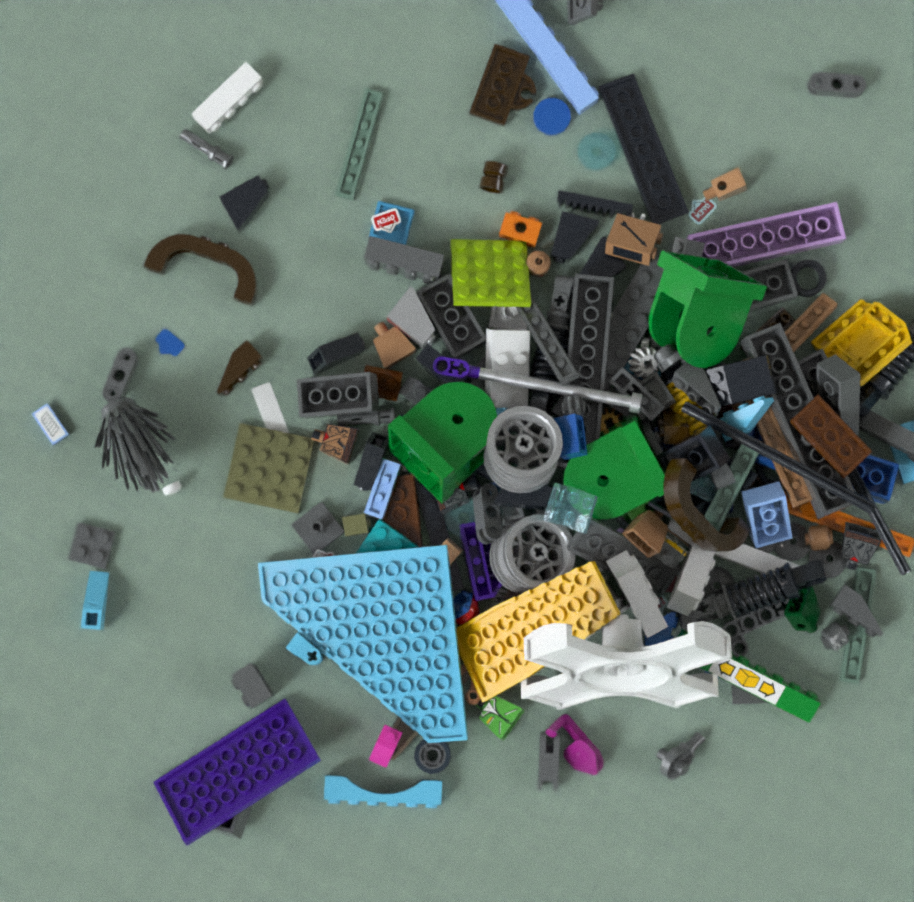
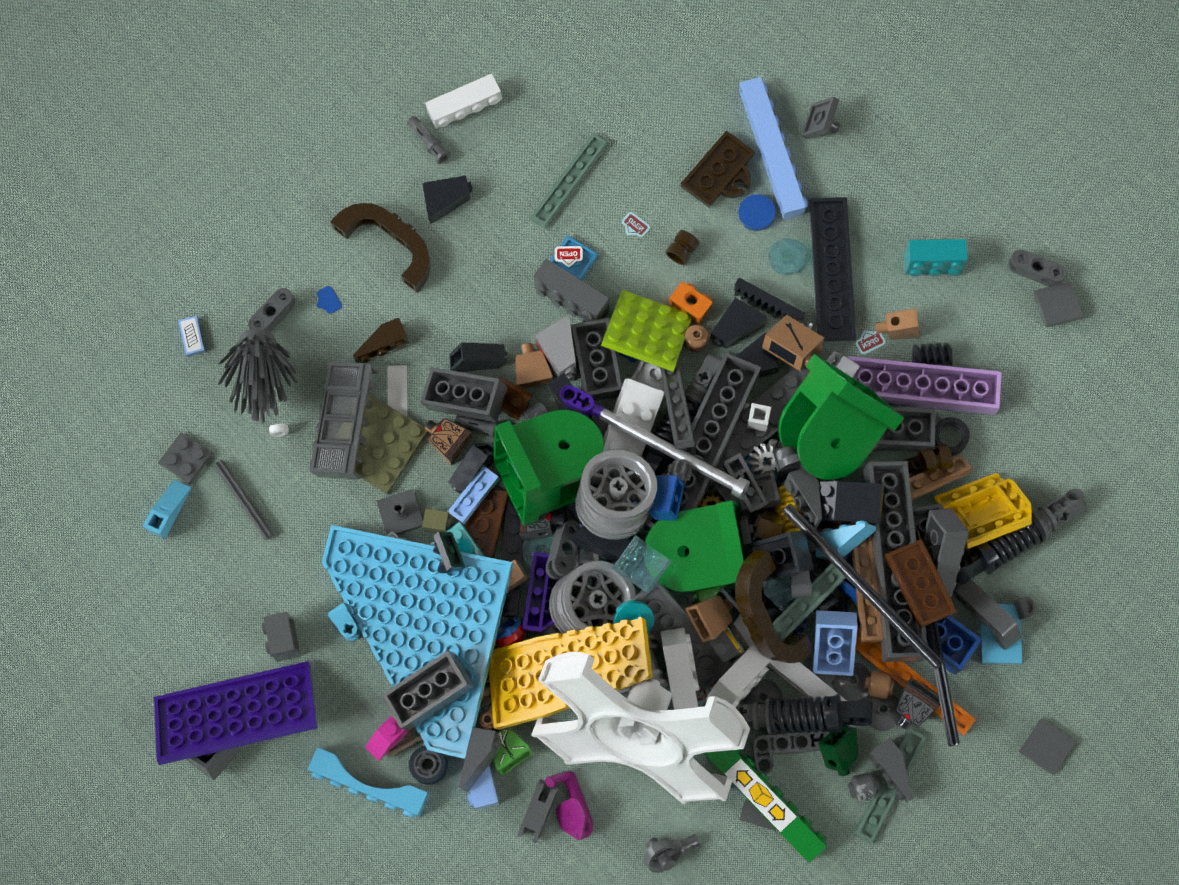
camera: 25 degrees right, 10 degrees down
none -> dark grey axle [215,460,274,540]
none -> dark grey window [310,362,379,479]
none -> dark grey brick [382,651,475,730]
none -> black tile [433,532,465,573]
none -> dark grey slope [459,728,502,792]
none -> light blue hinge [464,759,499,810]
none -> teal tile [613,600,654,634]
none -> clear light blue sticker [622,212,650,237]
none -> white brick [747,403,771,432]
none -> teal brick [904,239,968,277]
none -> black piece [912,342,953,366]
none -> dark brown wheel [918,444,953,475]
none -> dark grey slope [1034,282,1083,328]

